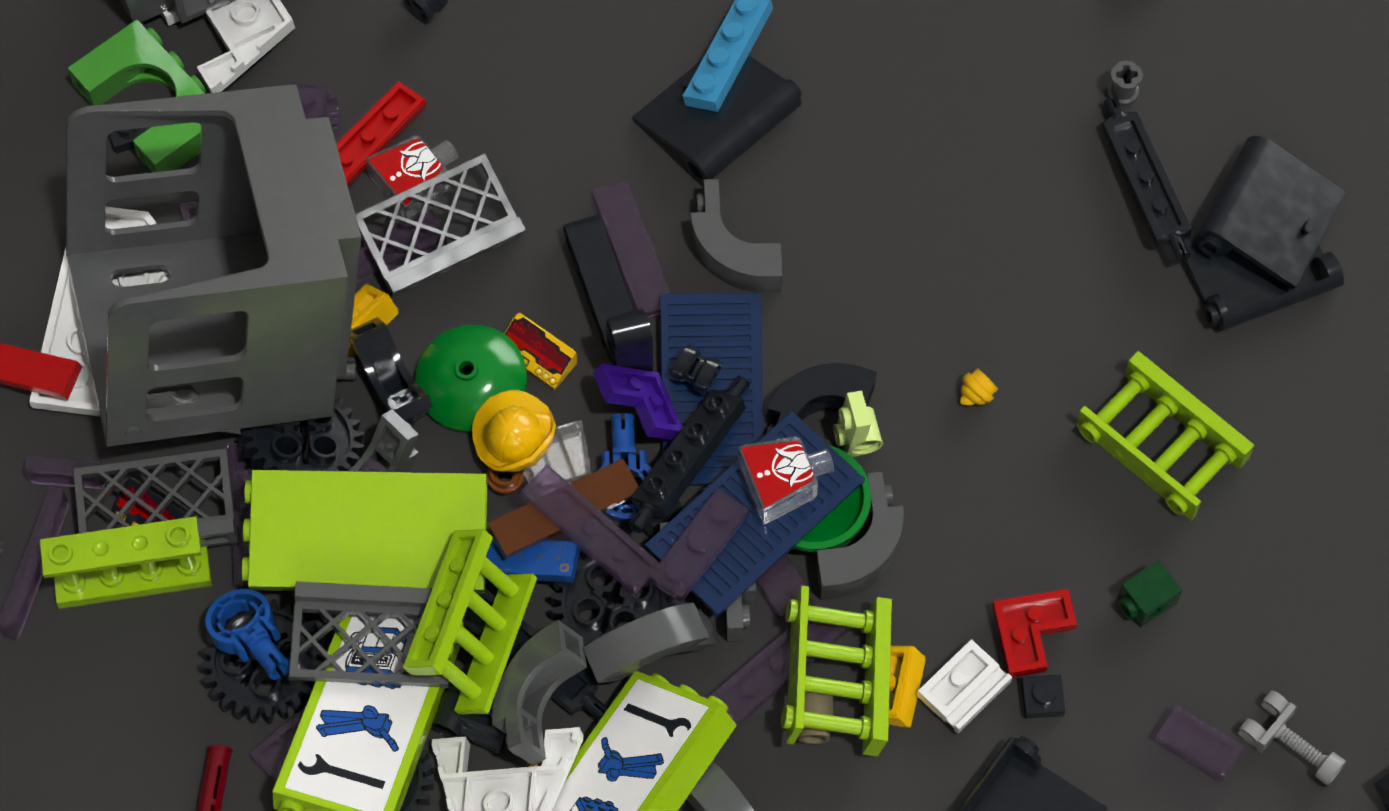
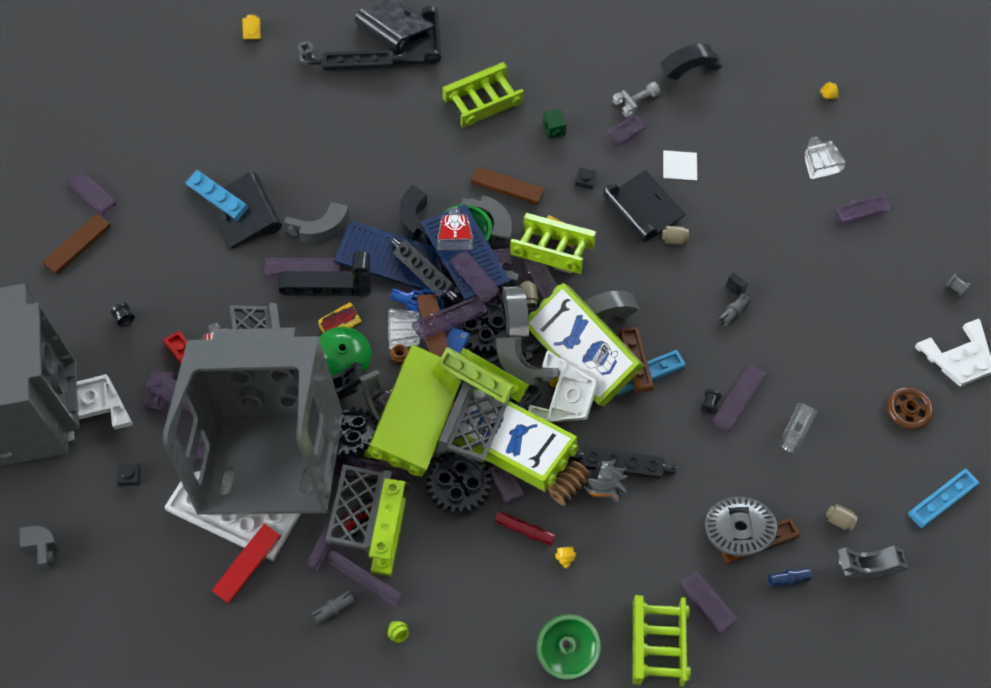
camera: 75 degrees left, 5 degrees down
bright green arch [68,19,206,173] -> none
blue pin [205,589,290,680] -> none
yellow hat [472,390,556,472] -> none
dark purple plate [593,364,683,440] -> none
black wheel [671,344,722,395] -> none
yellowish green plate [833,391,883,457] -> none
white plate [917,639,1012,734] -> none
yellow plate [960,368,998,406] -> none
red plate [992,589,1077,677] -> none
none -> reddish brown tile [471,166,544,205]
none -> dark tan brick [519,281,539,310]

